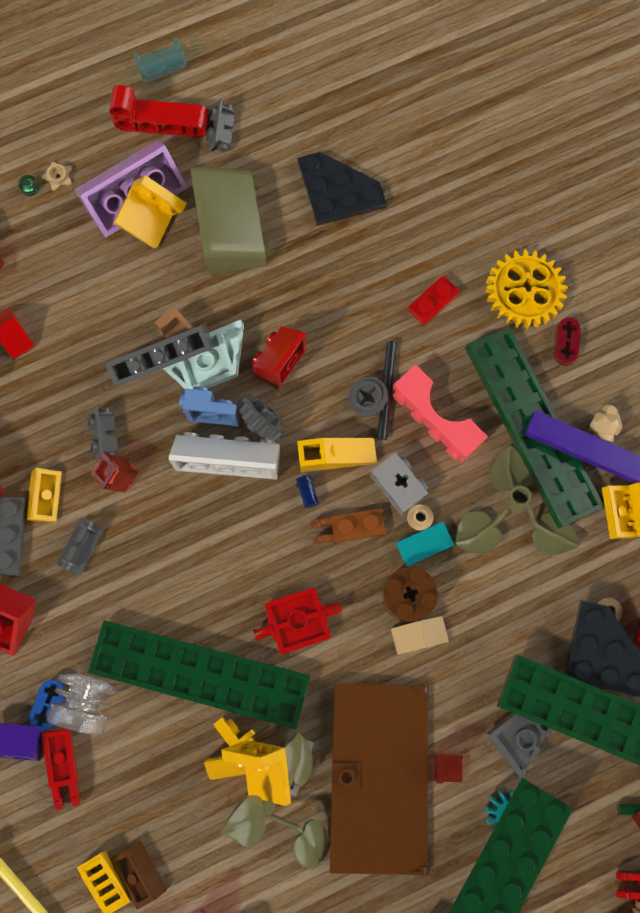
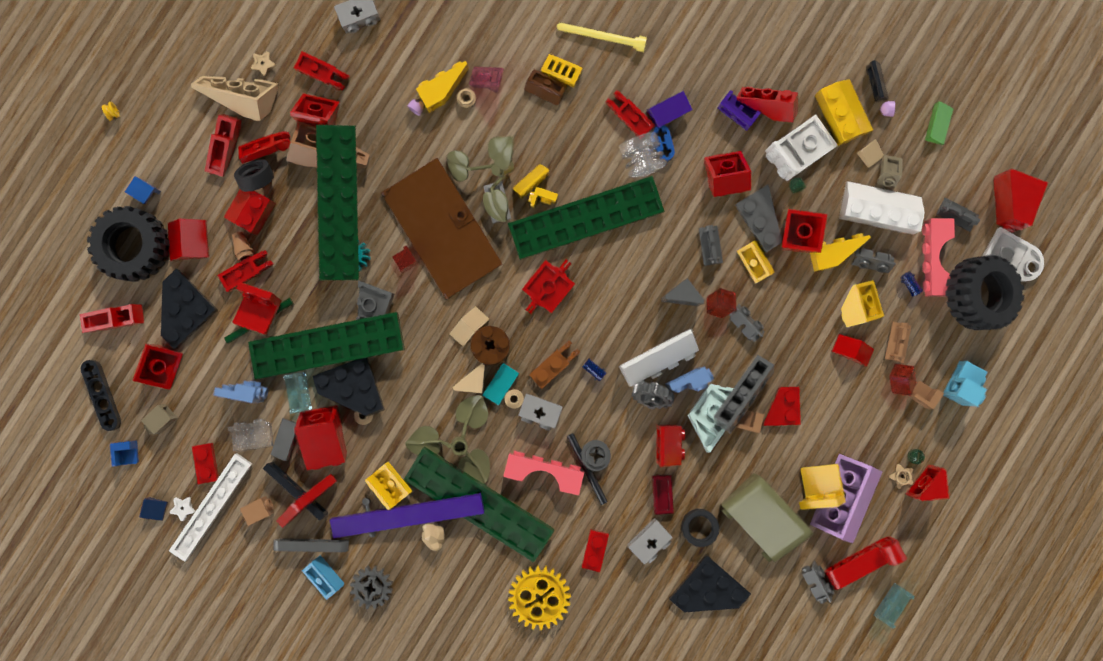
camera: 145 degrees right, 10 degrees up
yellow bracket [221,740,291,806] -> none
yellow slope [297,438,377,473] -> none
dark red beam [553,317,581,366] -> none
none -> tan slope [452,363,486,393]
none -> light grey brick [627,518,673,565]
none -> dark red tile [652,475,674,515]
none -> dark grey slope [661,278,704,306]
none -> black tyre [681,509,720,547]
none -> red wing [762,387,801,426]
none -> red slope [905,464,949,501]

